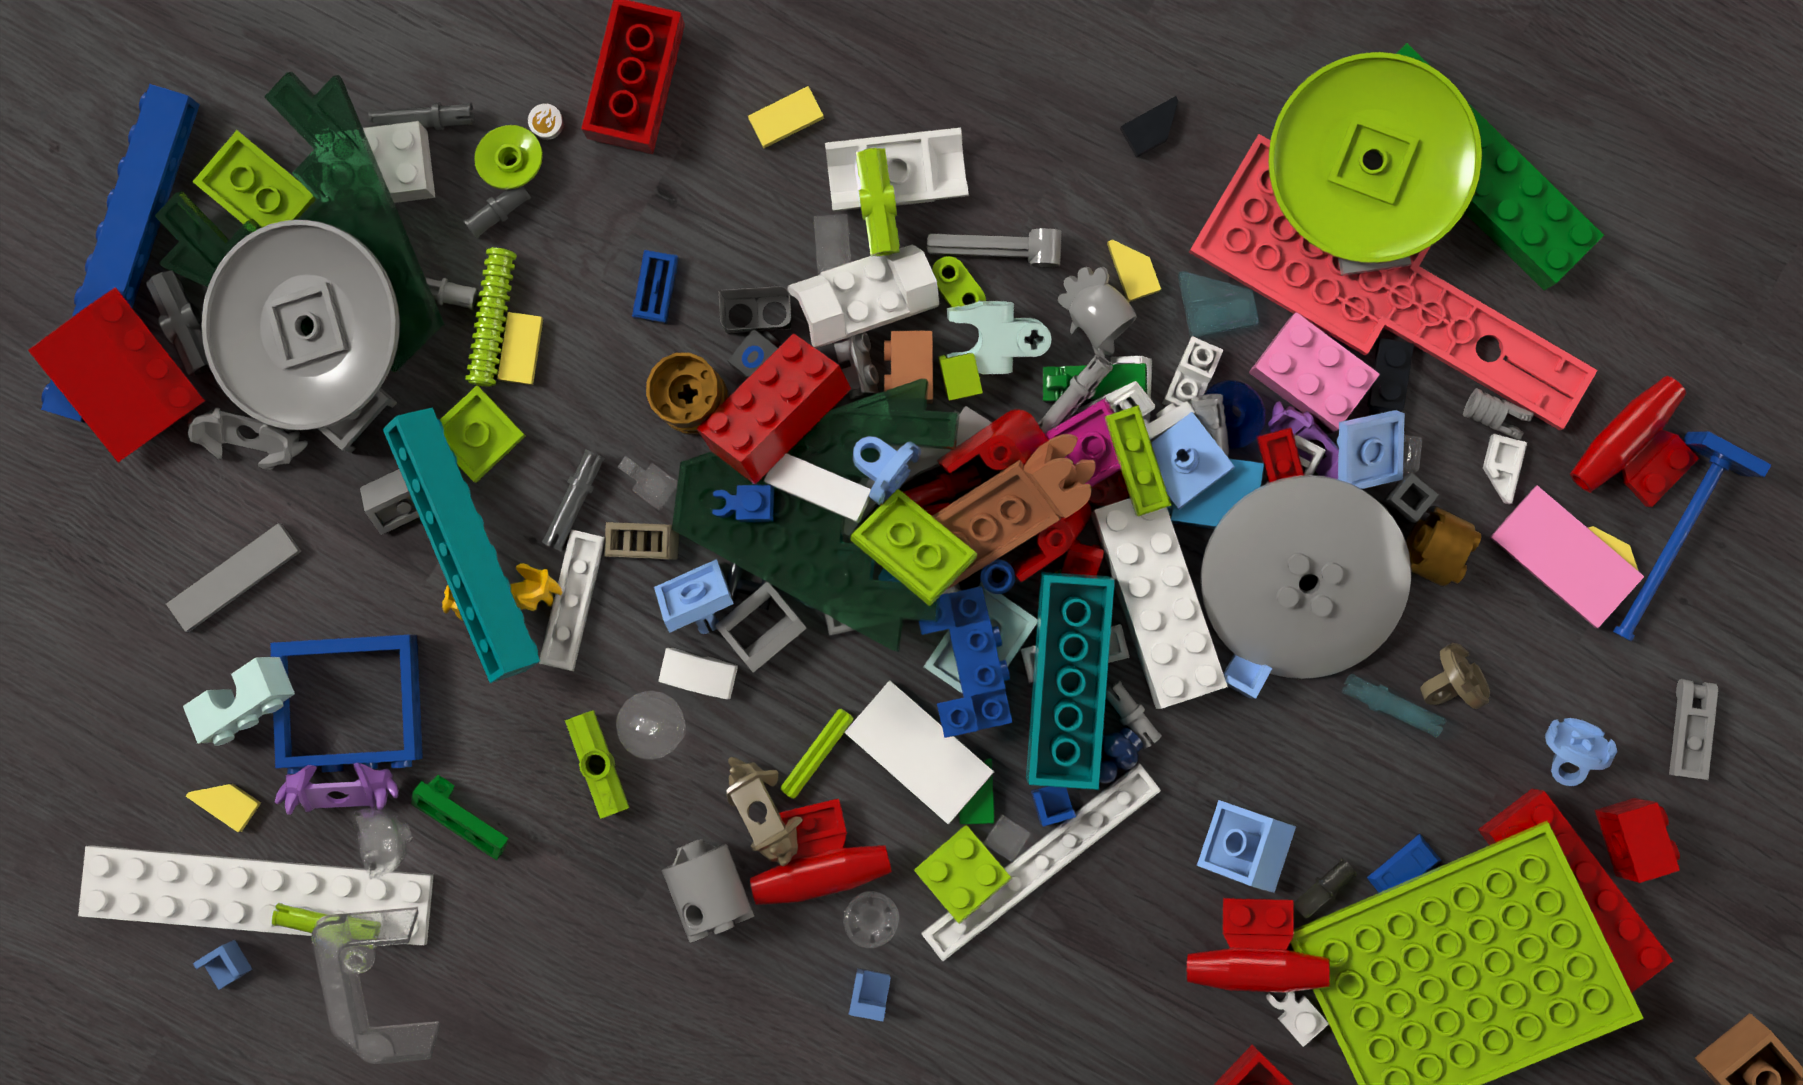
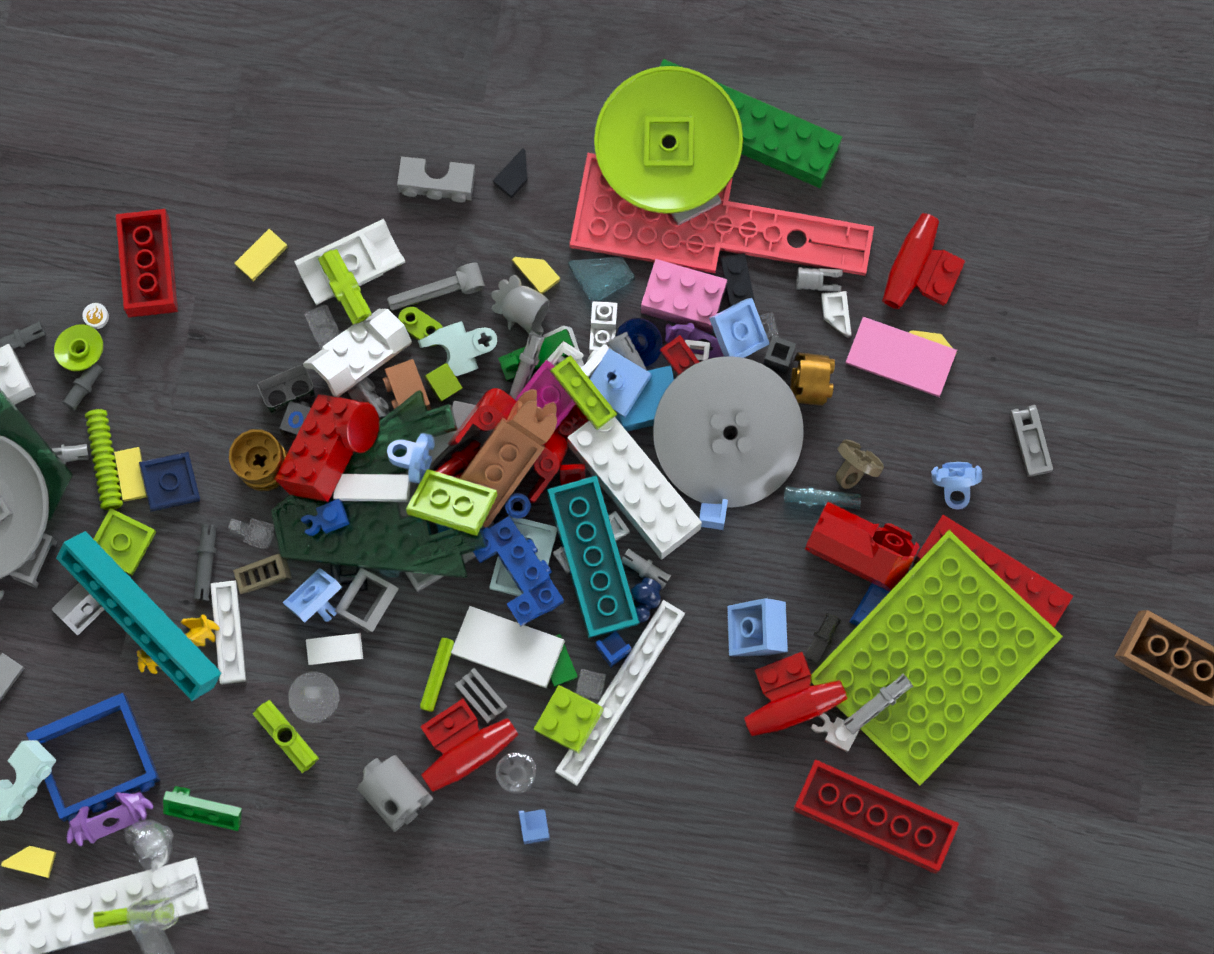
camera: 20 degrees left, 10 degrees down
blue tile [632,250,679,324] -> none
dark tan piece [726,757,802,866] -> none
red brick [1595,798,1680,883] -> none
blue tile [1613,431,1771,642] -> none
none -> dark blue tile [139,452,200,512]
none -> red tile [336,401,379,453]
none -> light grey arch [397,156,475,202]
none -> light grey tile [455,668,507,724]
none -> red brick [804,502,920,592]
none -> light grey pin [843,674,913,735]

